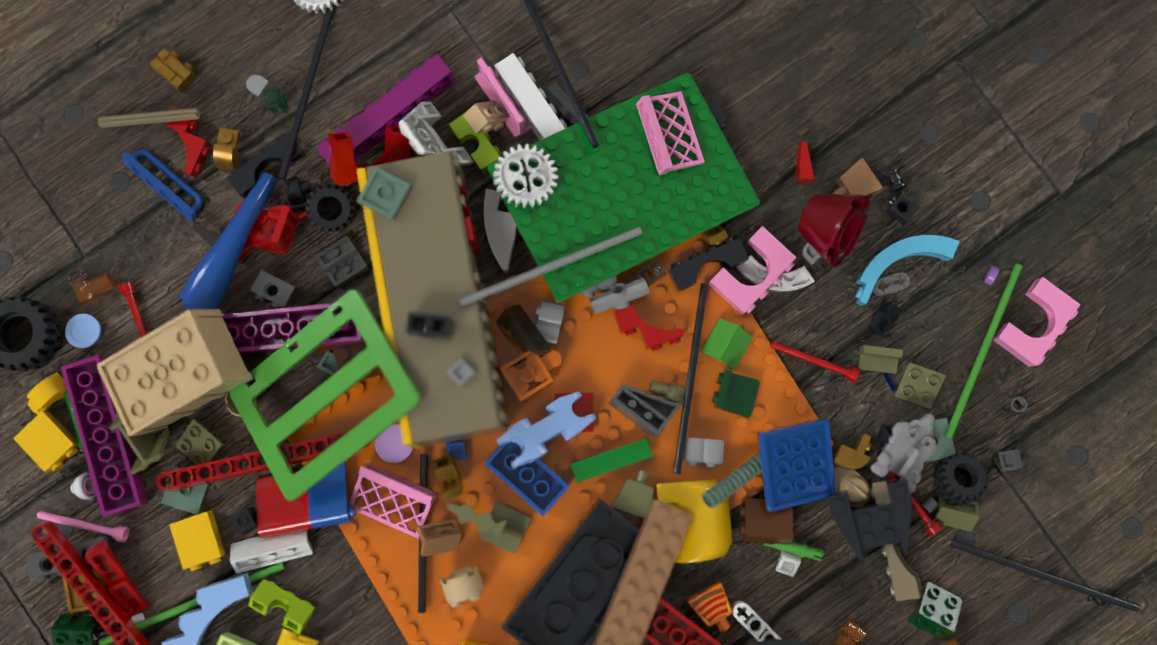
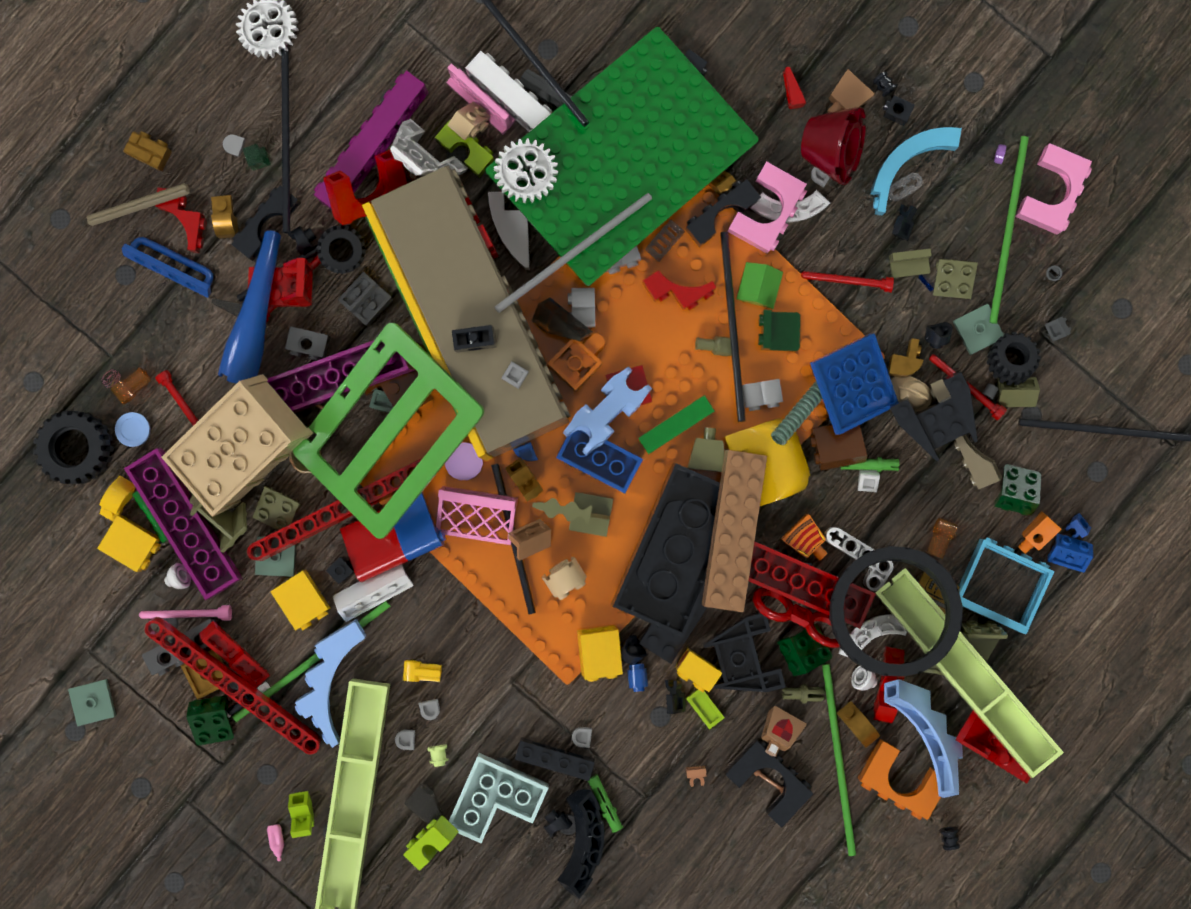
camera: 15 degrees left, 5 degrees up
lime arch [248,579,315,635] -> none
sand green plate [356,167,412,221] -> none
light grey piece [589,278,650,315] -> none
dark grey wedge [608,384,681,438] -> none
bright pink fence [636,91,705,175] -> none
light grey shield [871,414,937,494] -> none

